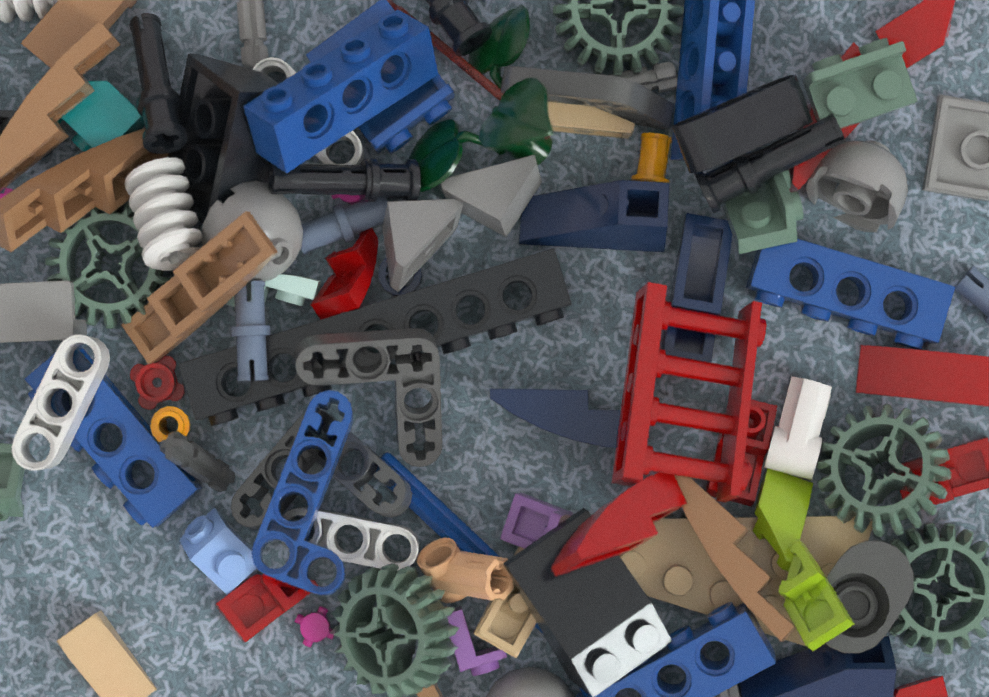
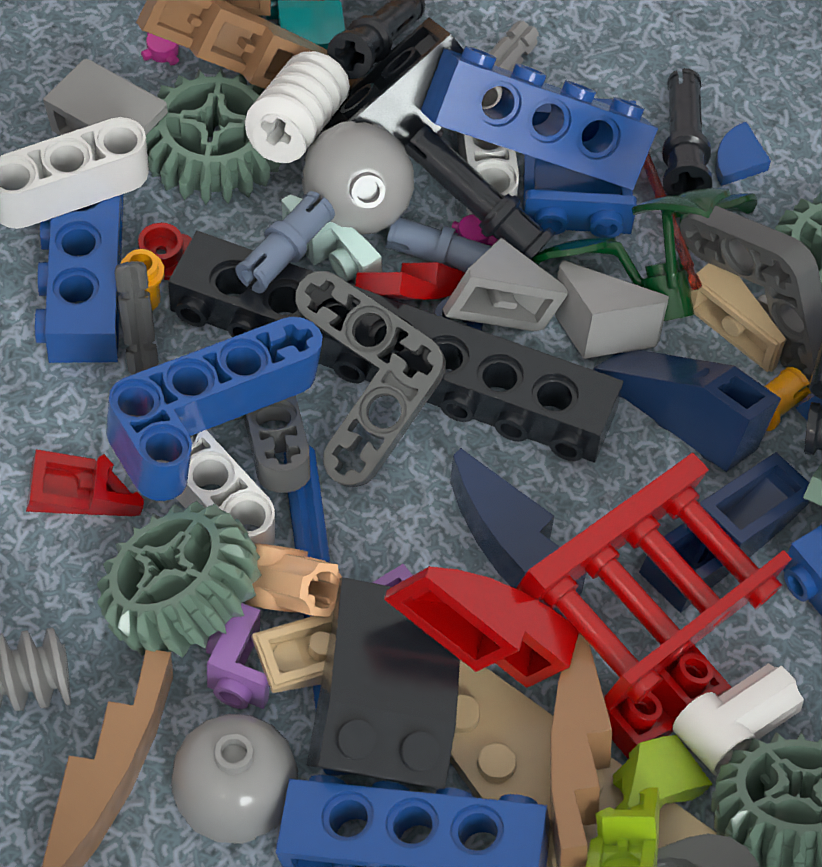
camera: 40 degrees right, 30 degrees down
medium nougat slope [121,211,278,365] -> none
light blue bracket [180,508,257,595] -> none
dark pink piece [295,606,335,647] -> none

